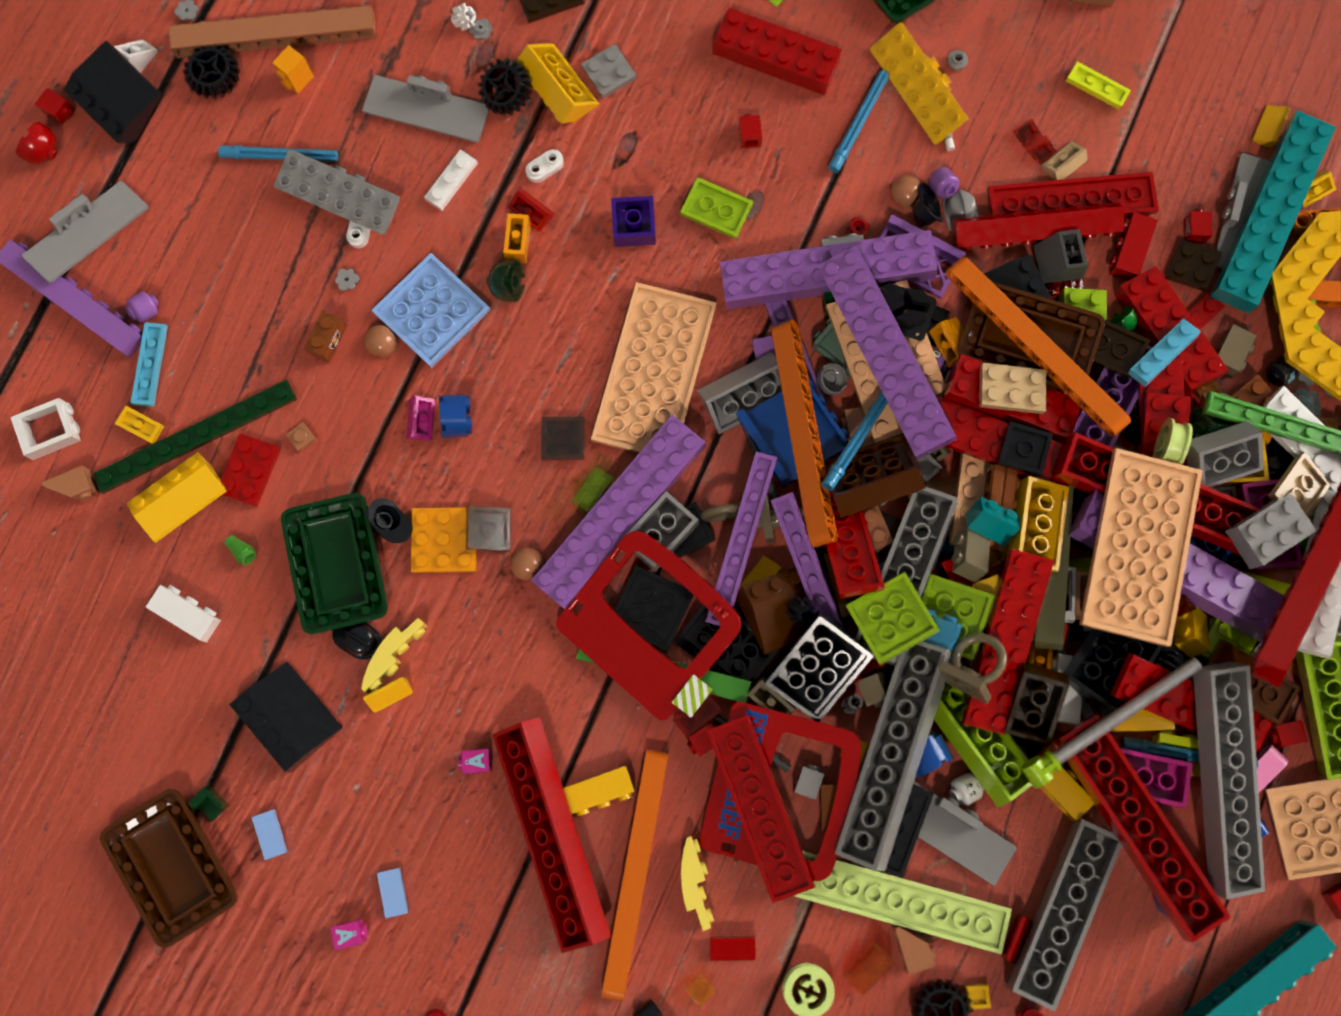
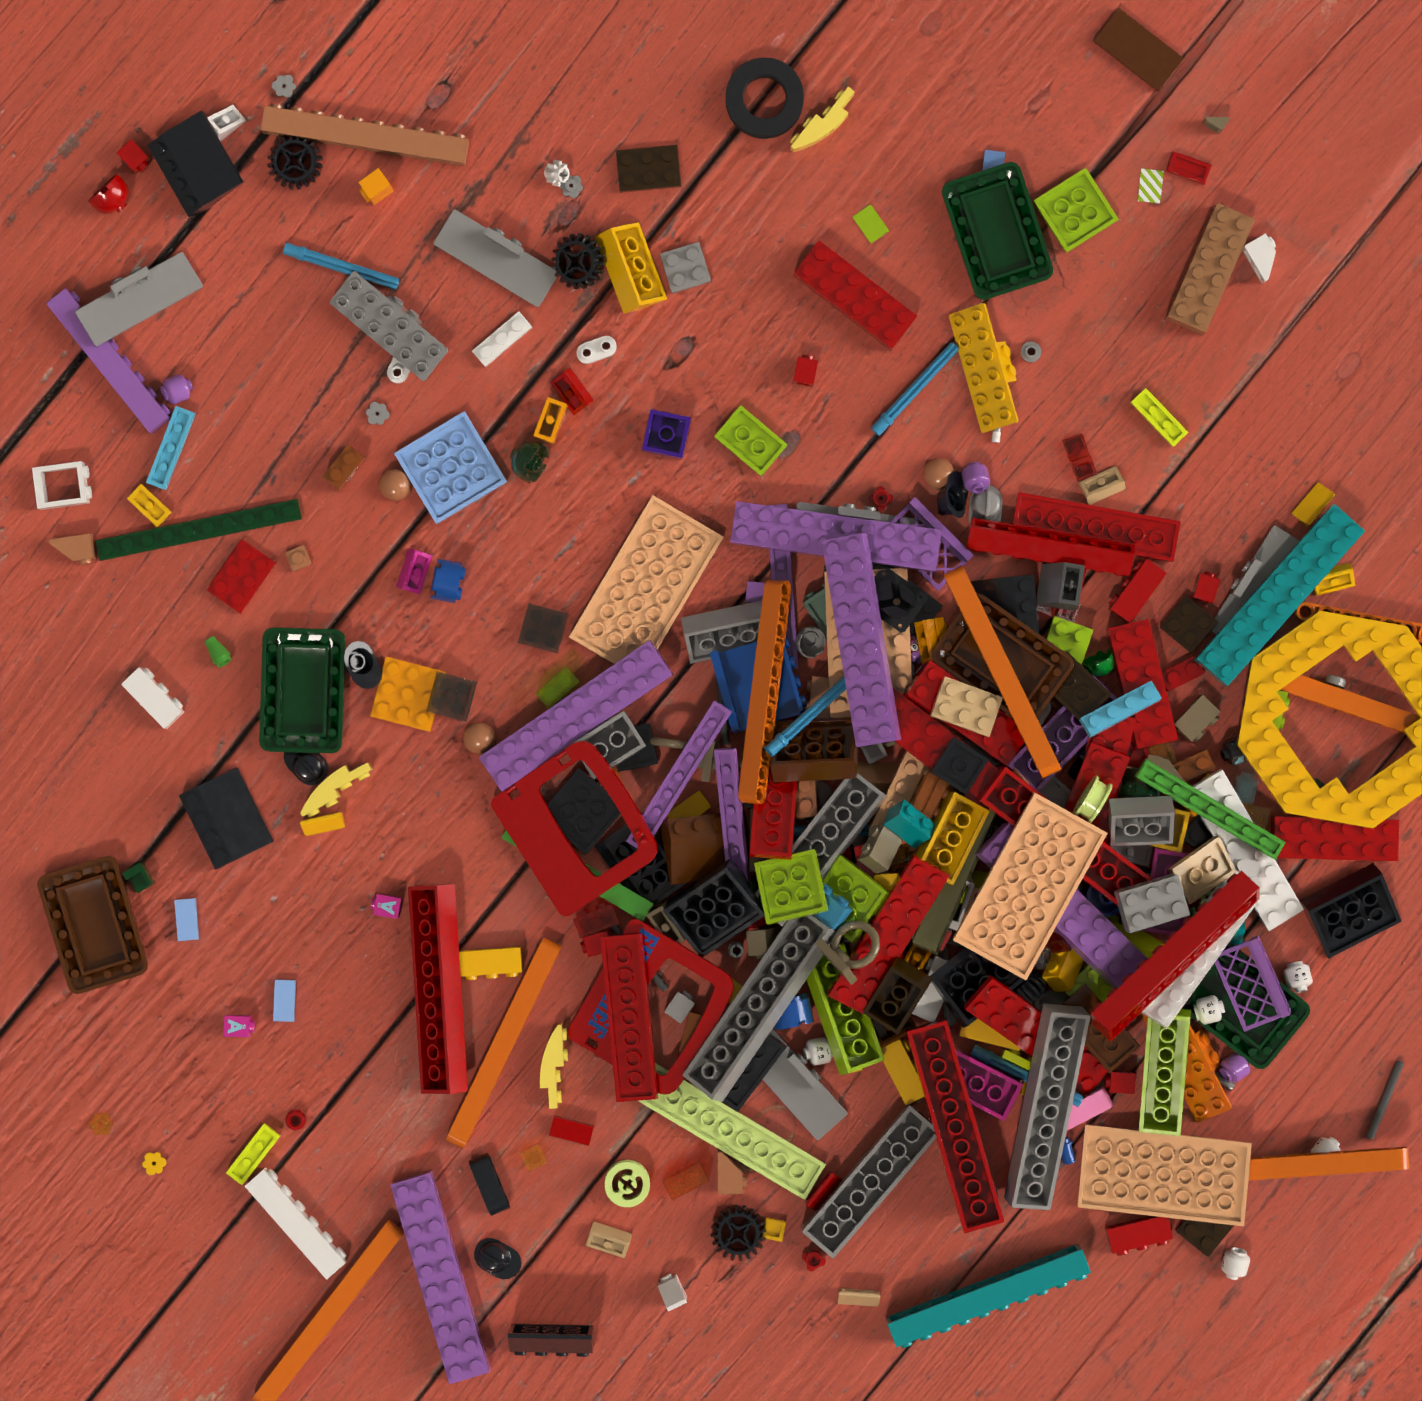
camera: 10 degrees right, 10 degrees up
yellow slope [126,452,227,543] -> none
sticker [672,674,713,718] -> none
black gear [786,596,815,624] -> none
flat silver piece [1021,657,1202,788] -> none

